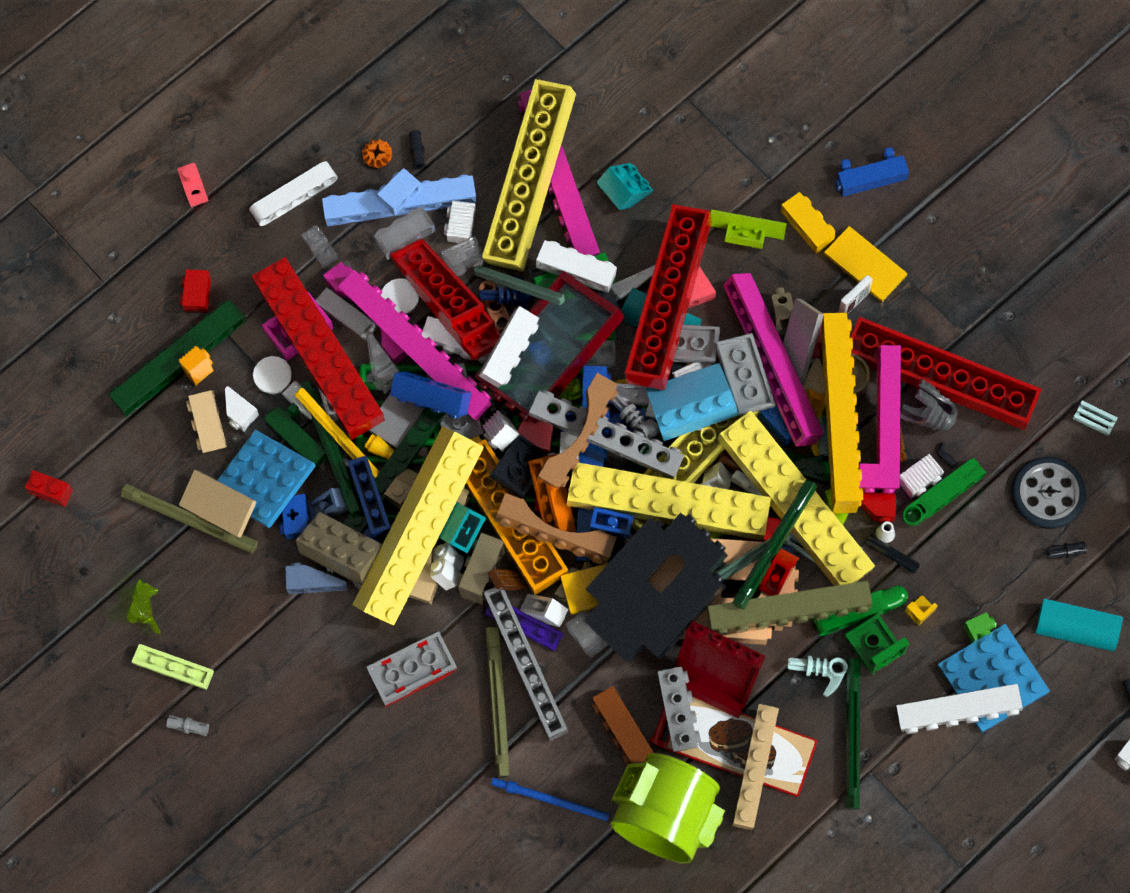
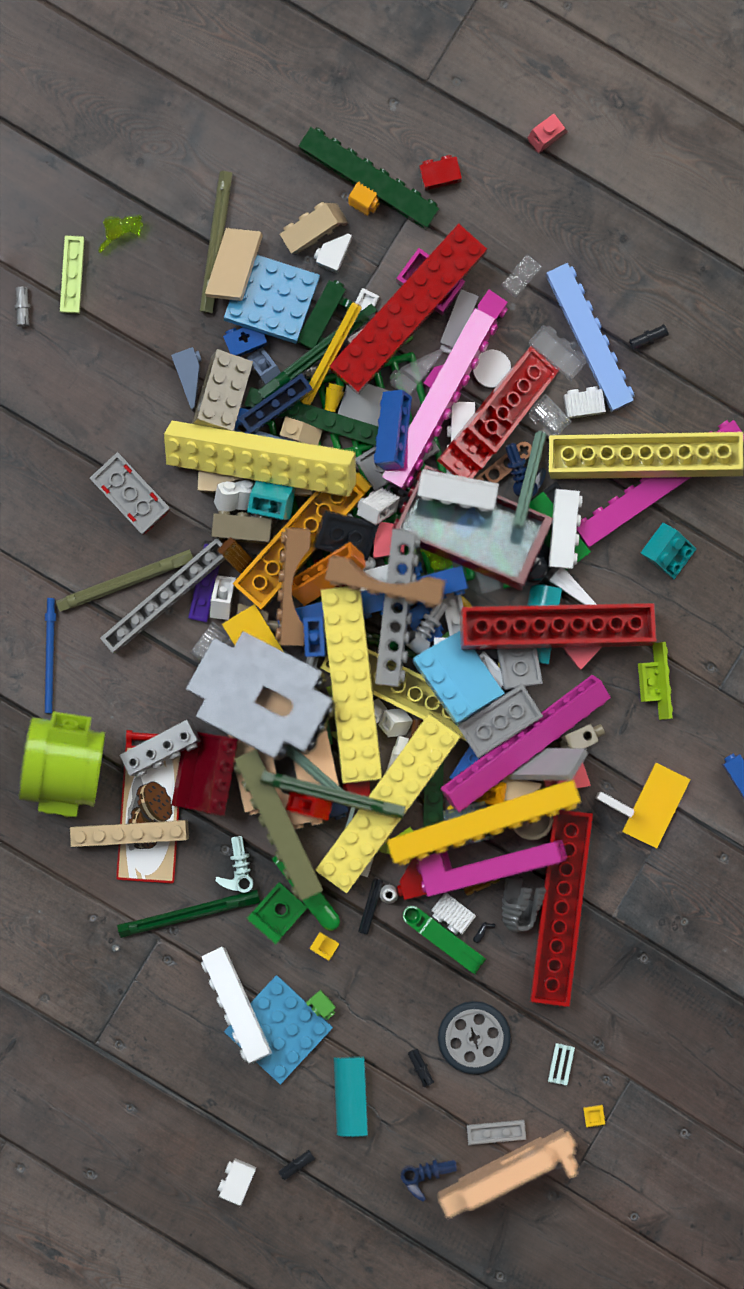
camera: 75 degrees right, 15 degrees up
red brick [25,470,73,507] -> none
white beam [249,161,338,226] -> none
white tile [253,356,292,395] -> none
orange gear [362,139,392,168] -> none
light blue brick [377,168,421,215] -> none
dark orange brick [591,686,653,766] -> none
yellow brick [781,192,835,254] -> none

